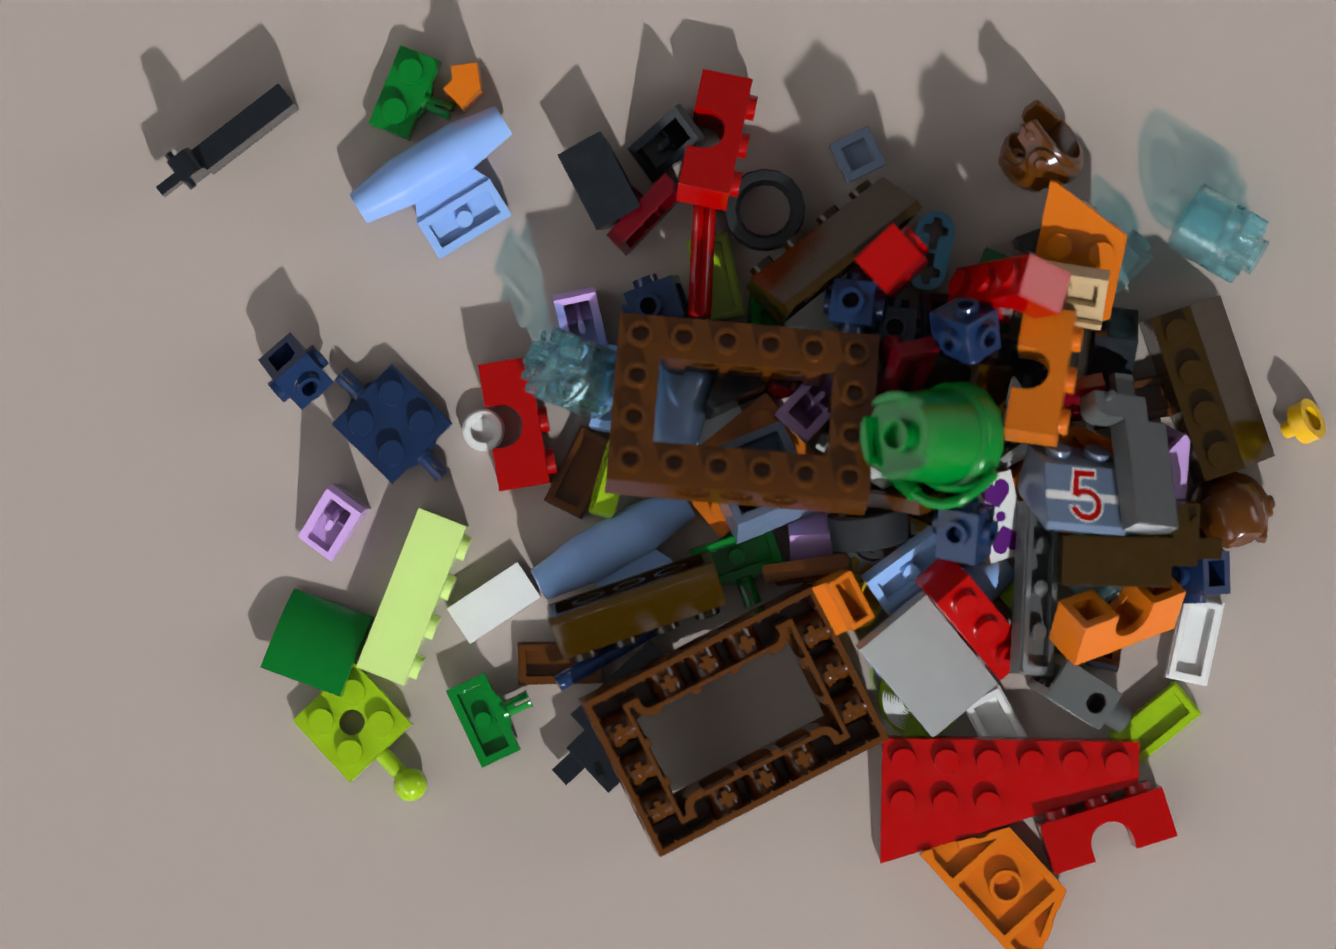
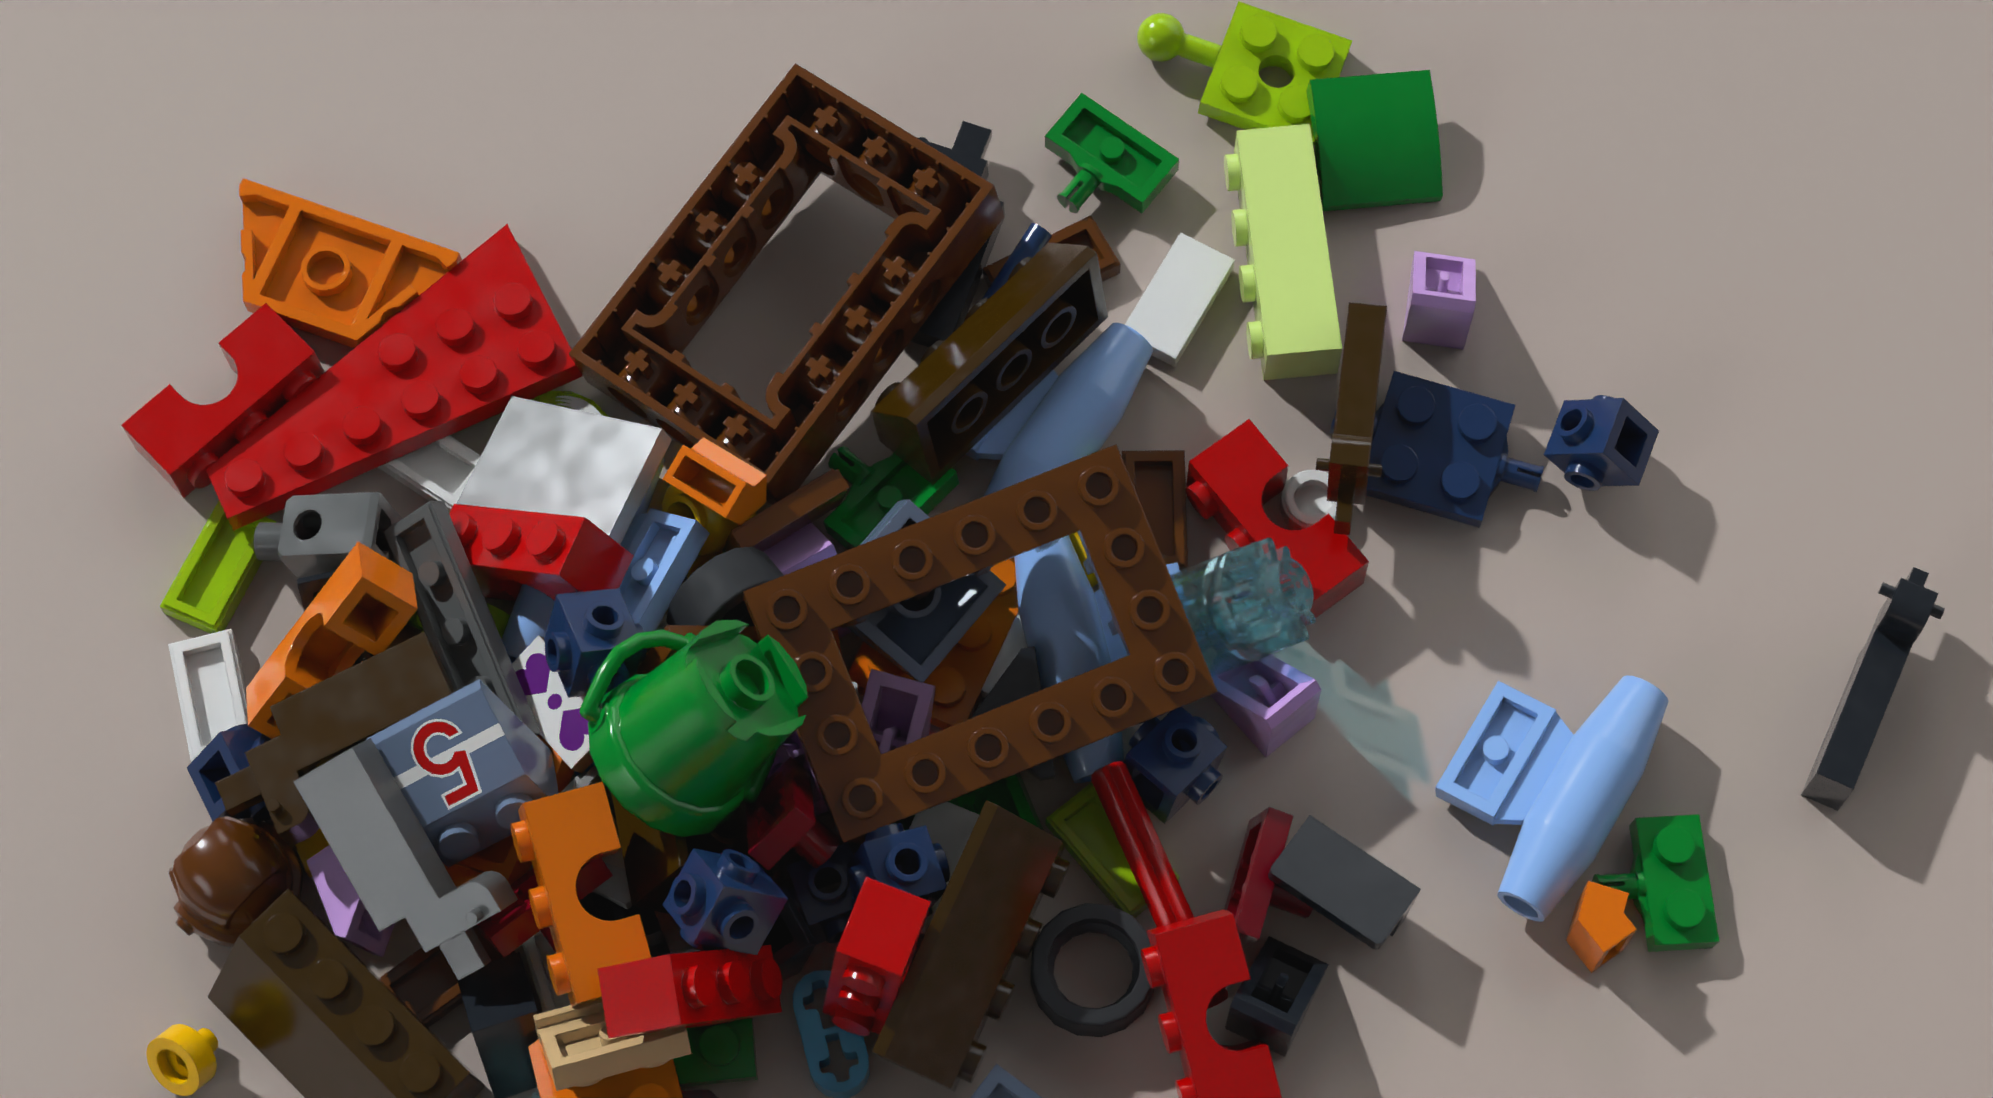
camera: 150 degrees right, 20 degrees down
none -> dark brown piece [1316,302,1387,535]

